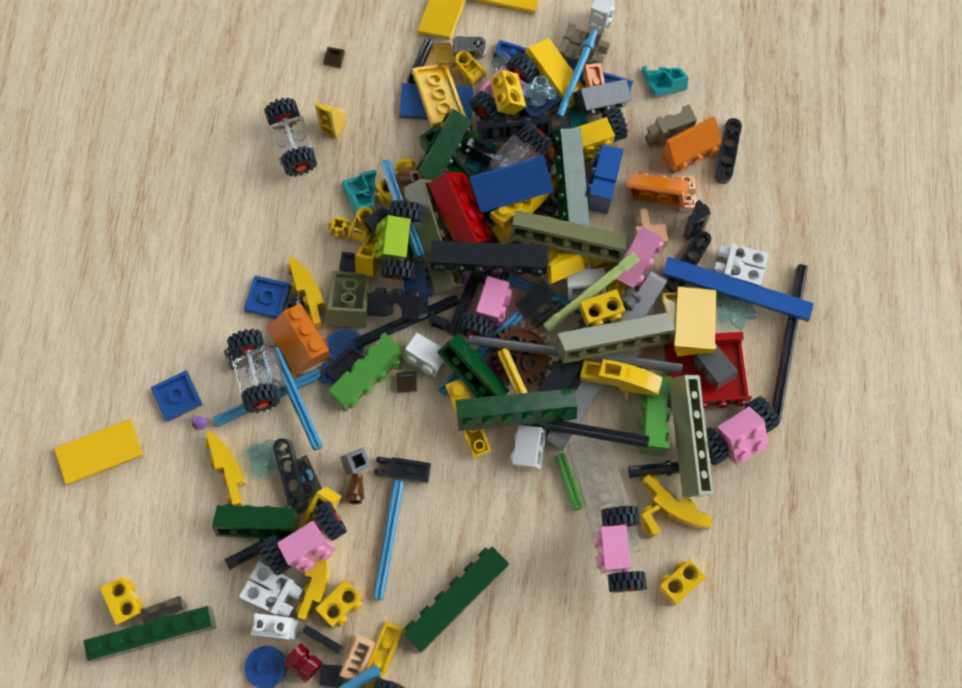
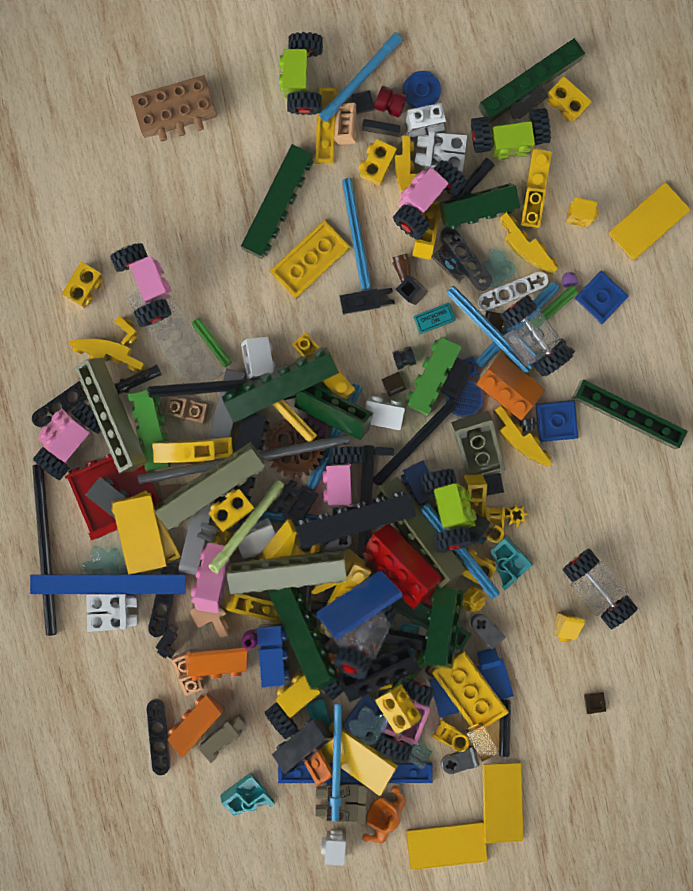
camera: 165 degrees right, 15 degrees up
black arch [367,288,428,319] -> none
reddish brown cone [397,167,420,186] -> none
none -> black beam [32,381,87,427]
none -> light nougat slope [165,396,209,424]
none -> yellow slope [222,589,281,624]
none -> magenta pin [242,629,258,649]
none -> yellow tile [269,219,351,299]
none -> orange piece [362,786,406,843]
none -> black wheel [392,346,416,370]
none -> teal tile [413,303,456,335]
none -> brick [471,108,551,160]
none -> flat silver piece [471,614,506,650]
none -> white beam [477,272,548,311]
none -> blue tile [477,648,501,670]
none -> dark brown tile [485,311,504,333]
none -> yellow slope [521,149,552,228]
none -> bright green axle [531,285,578,329]
none -> yellow brick [565,197,599,228]
none -> dark green brick [572,379,688,449]

